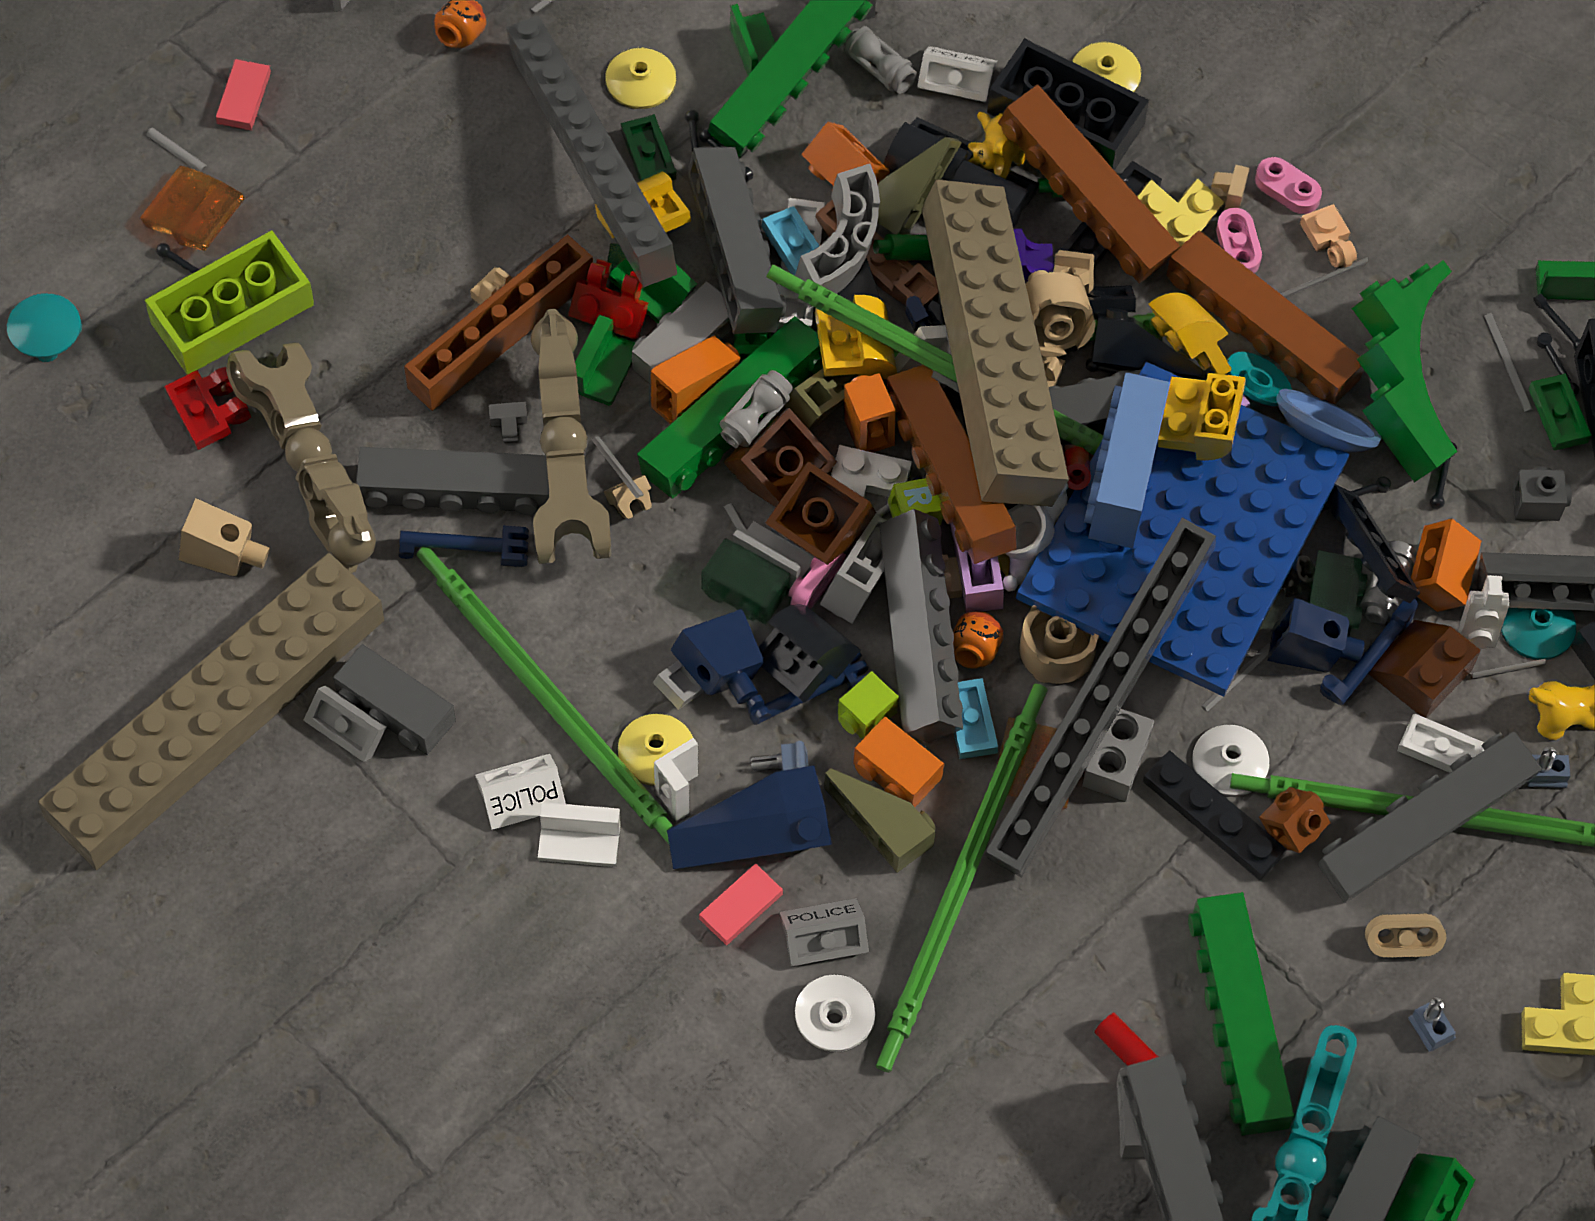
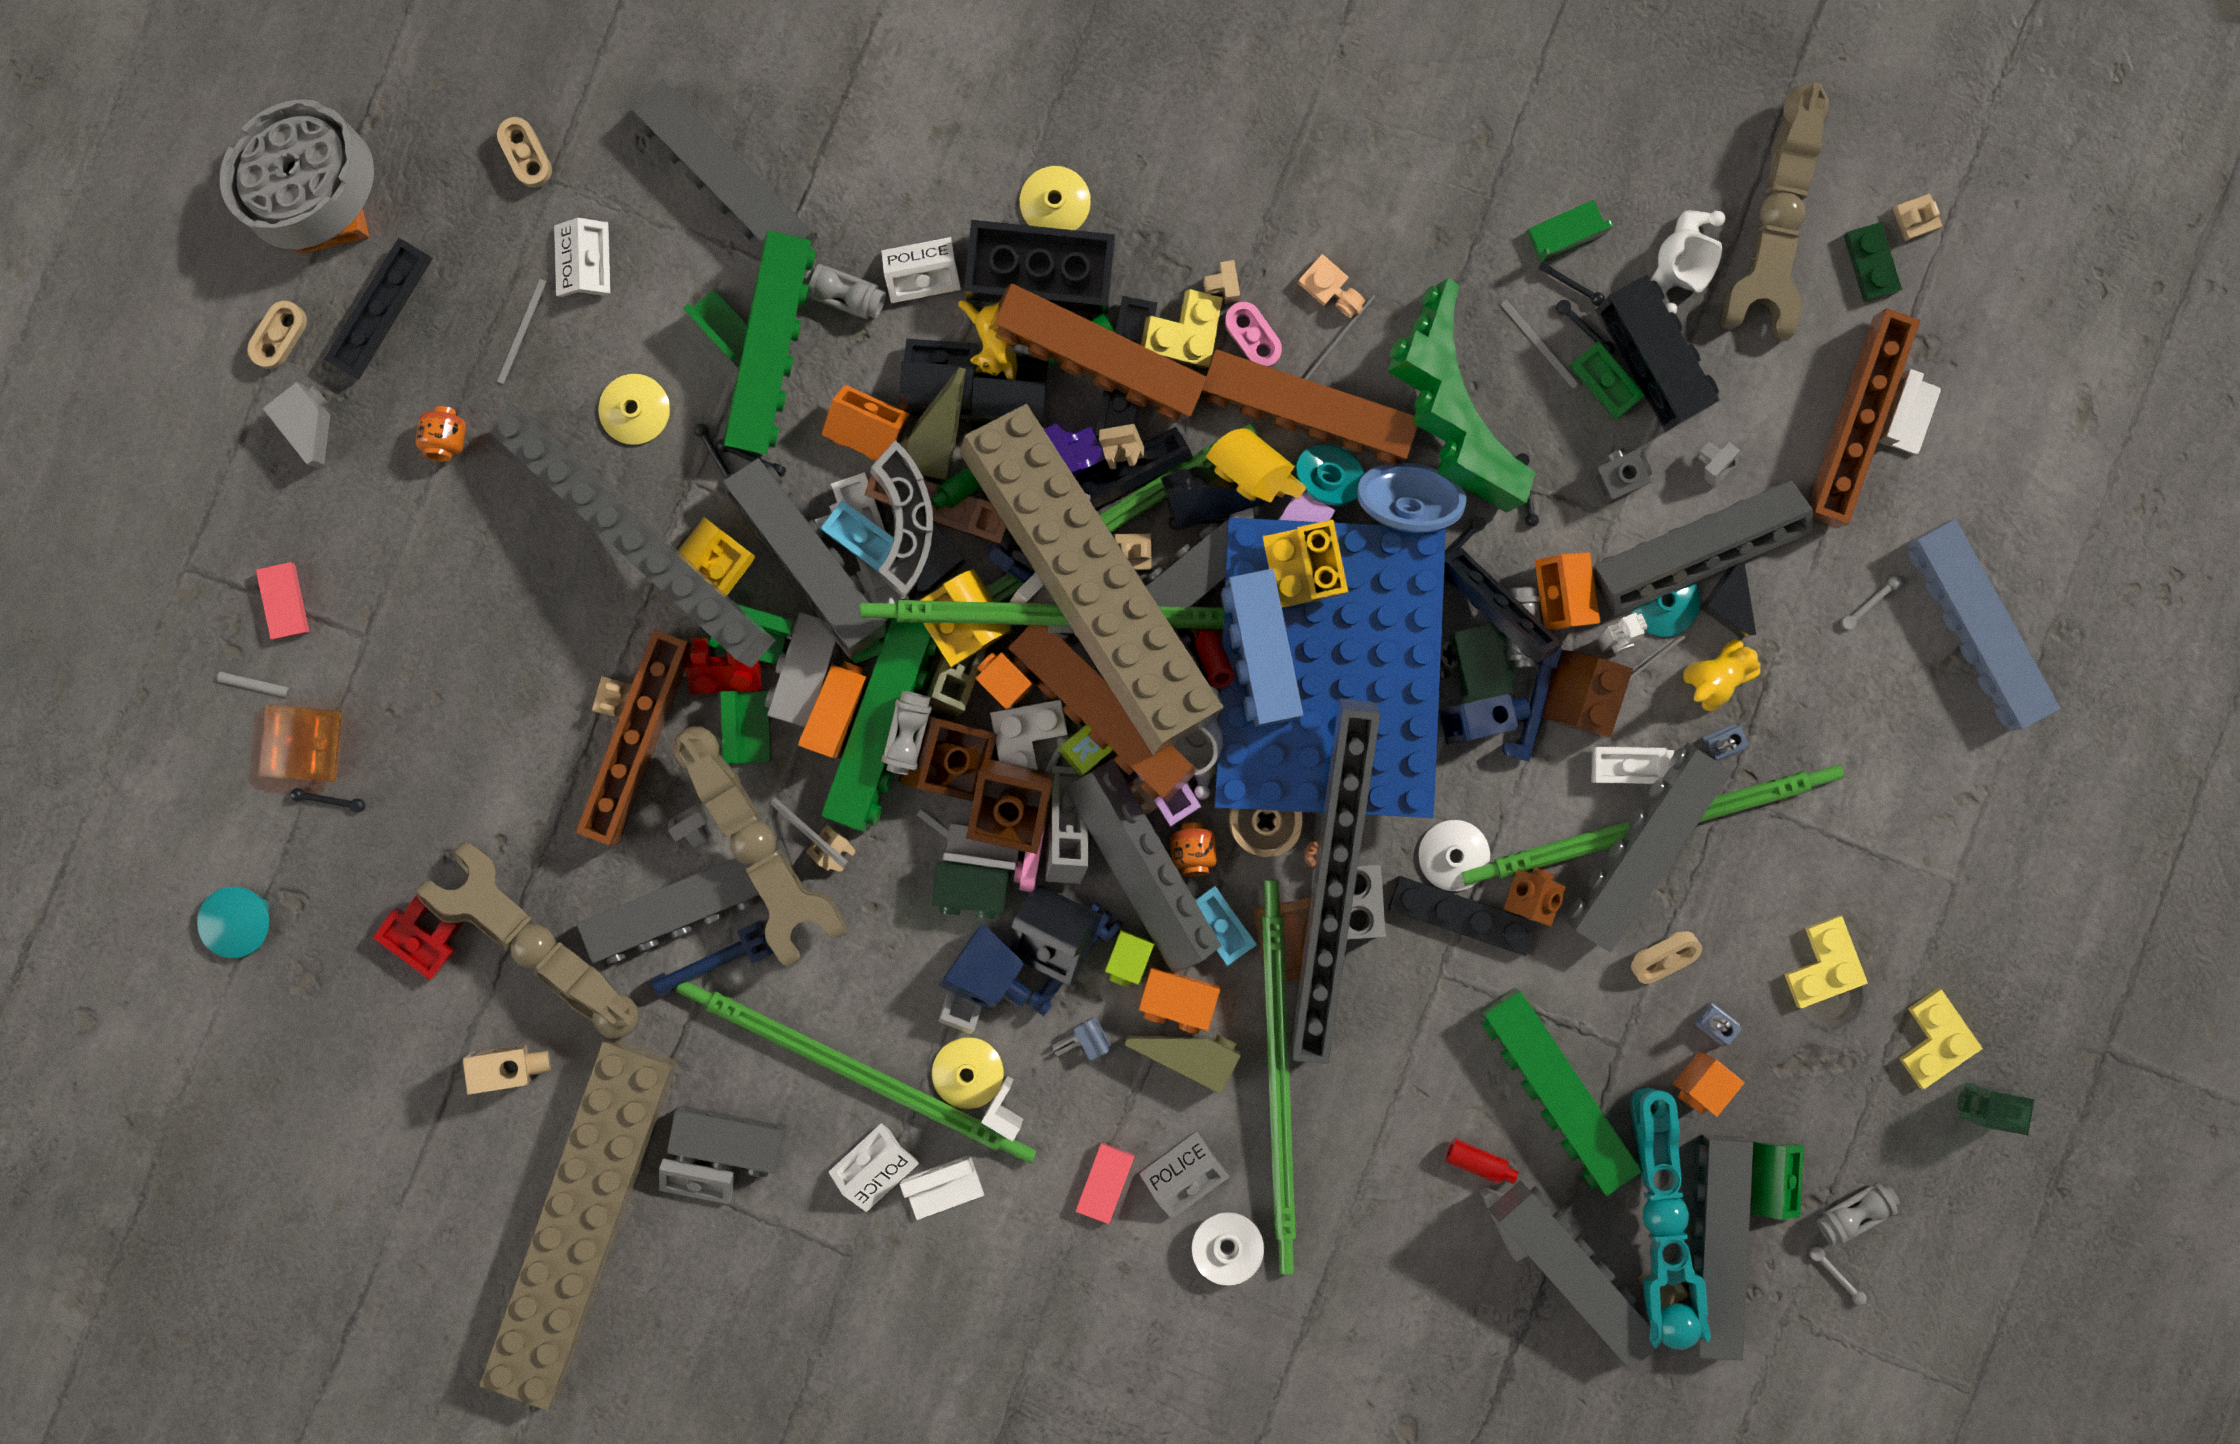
camera: 20 degrees left, 25 degrees up
lime brick [145,230,314,375] -> none
dark green plate [621,114,677,181] -> none
dark blue wedge [667,765,832,869] -> none
tan brick [1025,270,1096,357] -> none
bright pink plate [1255,157,1322,214] -> none
none -> orange brick [1672,1051,1745,1117]

